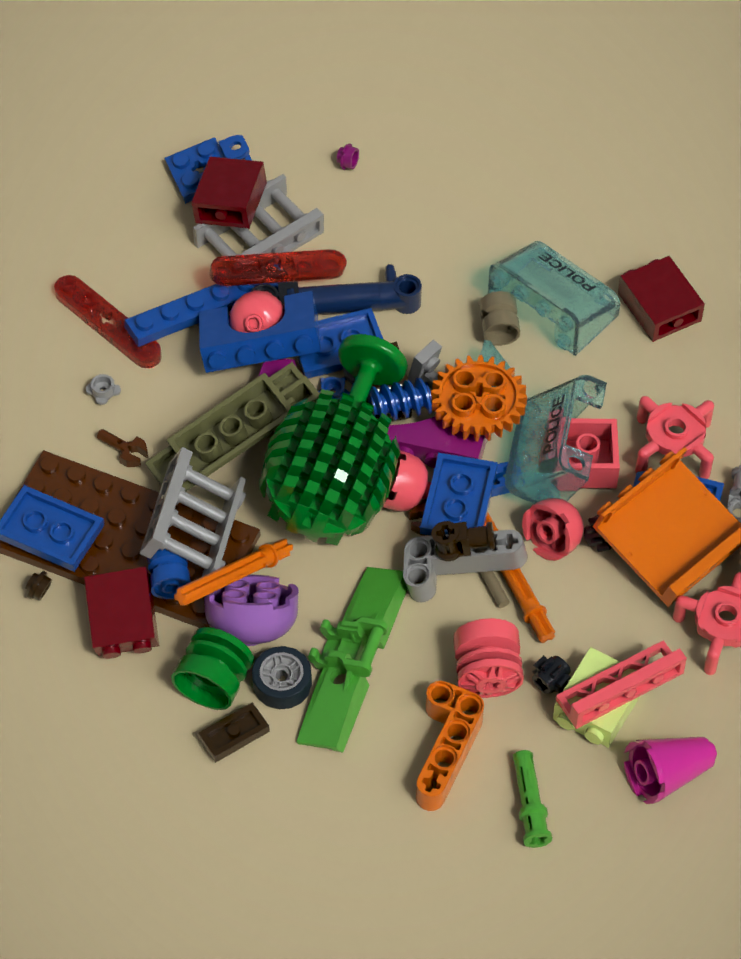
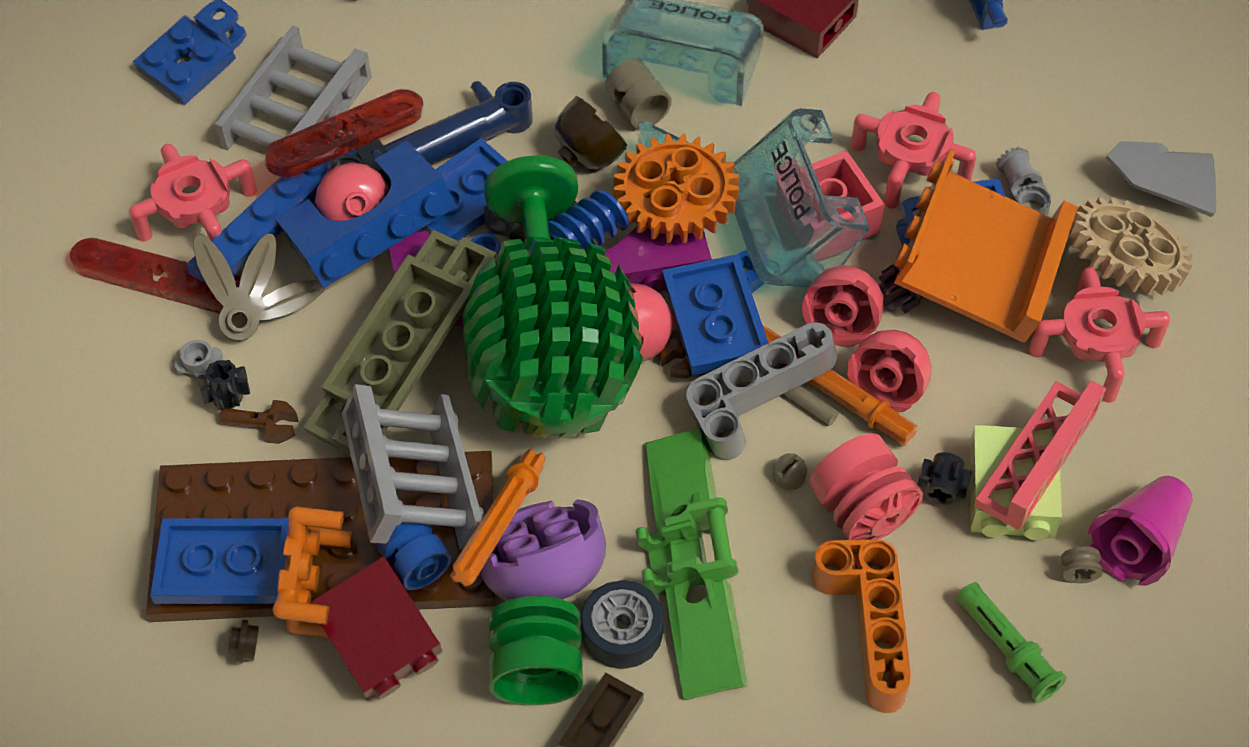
camera: 25 degrees left, 0 degrees up
dark red brick [191,157,267,229] -> none
light grey plate [408,339,442,392] -> none
dark brown connector [431,521,495,561] -> none
none -> coral plate [129,144,257,242]
none -> dark tan plant [193,234,325,341]
none -> black gear [198,360,250,410]
none -> orange plate [273,507,353,638]
none -> dark brown cylinder [554,96,627,170]
none -> dark tan hinge [773,453,807,490]
none -> coral cylinder [847,329,932,412]
none -> dark tan bush [1061,546,1103,583]

